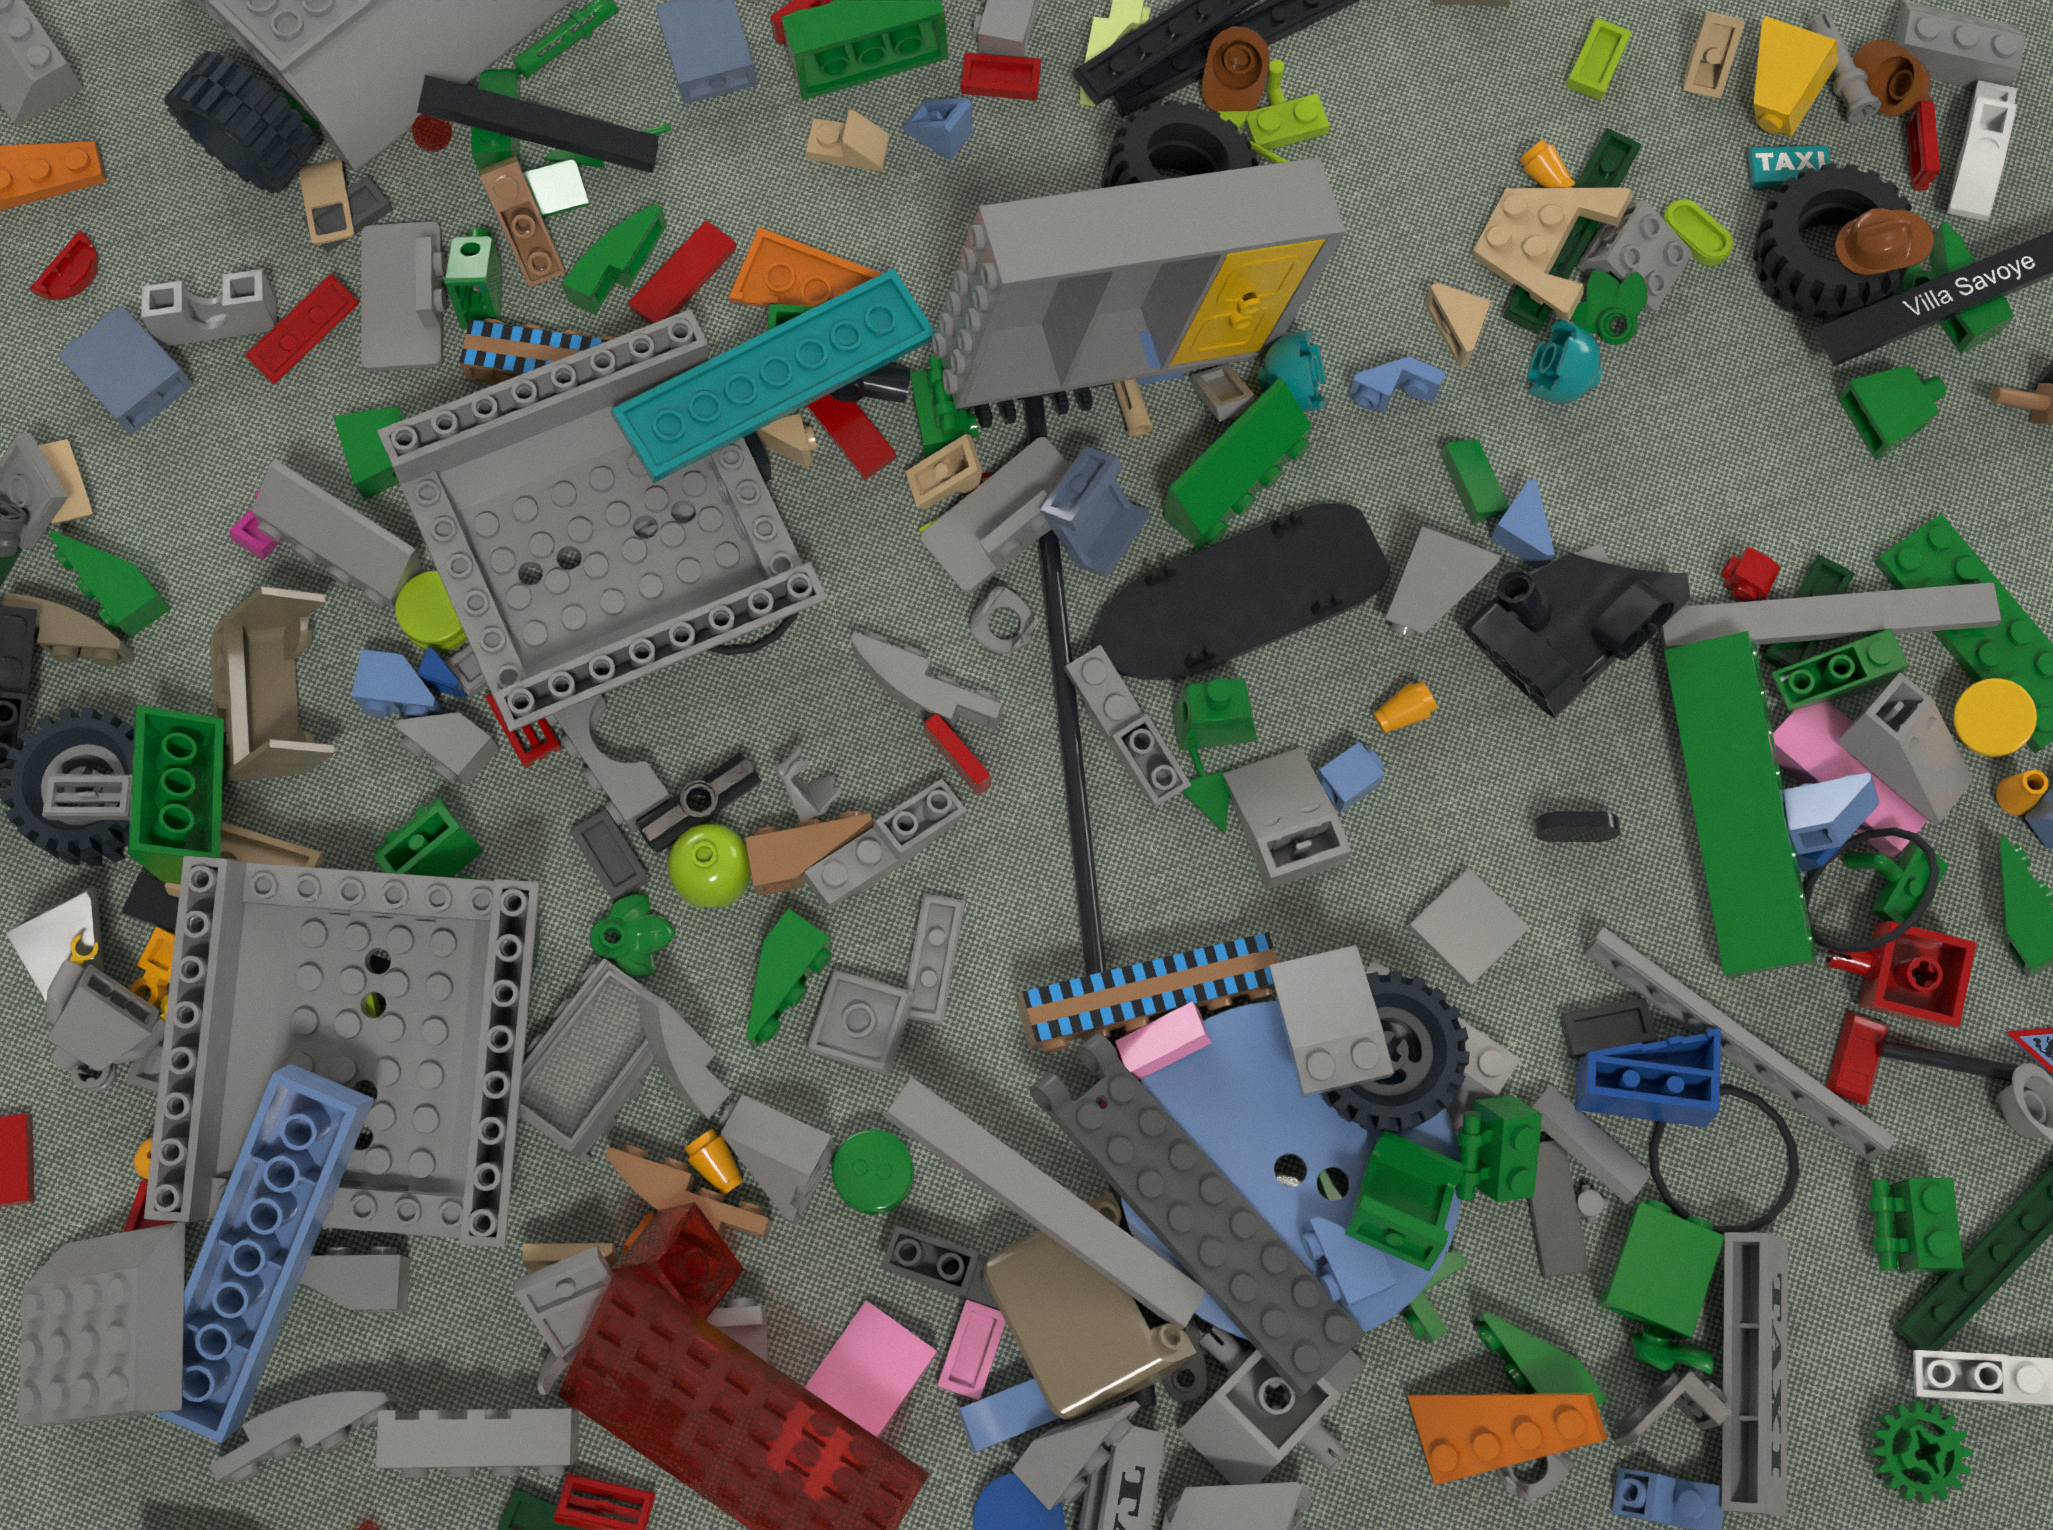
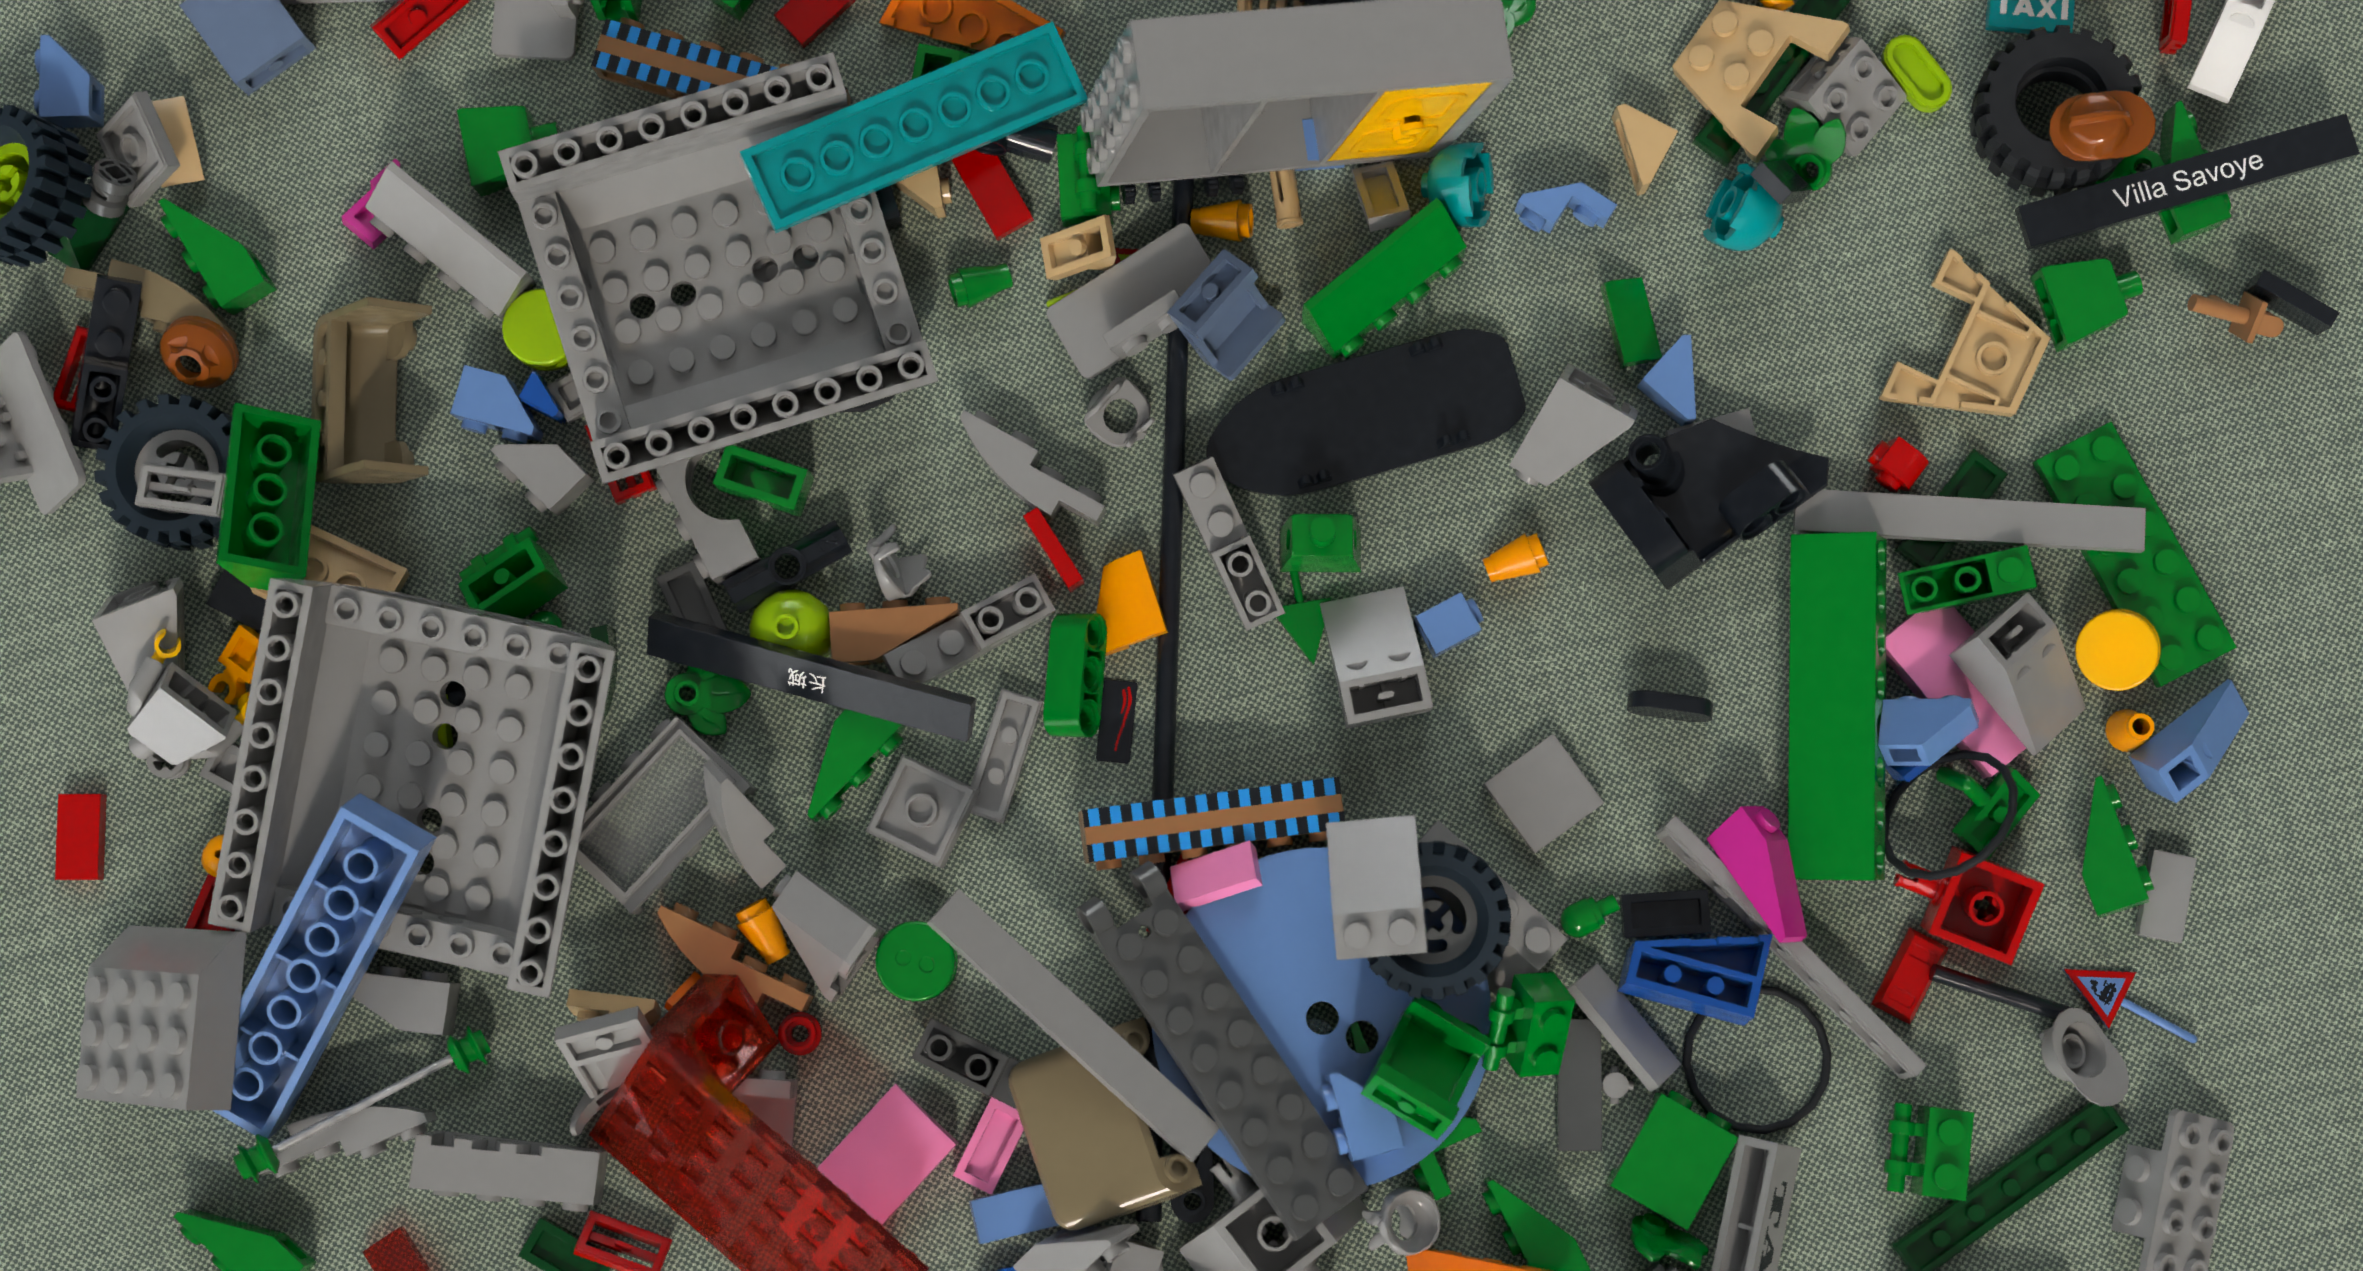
camera: 15 degrees right, 10 degrees up
none -> dark orange piece [160,316,239,389]
none -> axle [233,1026,492,1184]
none -> black tile [647,611,976,742]
none -> green brick [713,445,814,518]
none -> red plate [778,1012,822,1055]
none -> green cone [947,263,1013,309]
none -> green beam [1043,613,1107,737]
none -> light orange slope [1096,550,1168,656]
none -> black sticker [1096,679,1138,764]
none -> light orange cone [1191,199,1254,242]
none -> light grey piece [1362,1186,1441,1256]
none -> green cylinder [1560,894,1620,938]
none -> dark pink slope [1706,806,1807,943]
none -> black tile [1750,160,1814,205]
none -> tan wing [1878,248,2050,417]

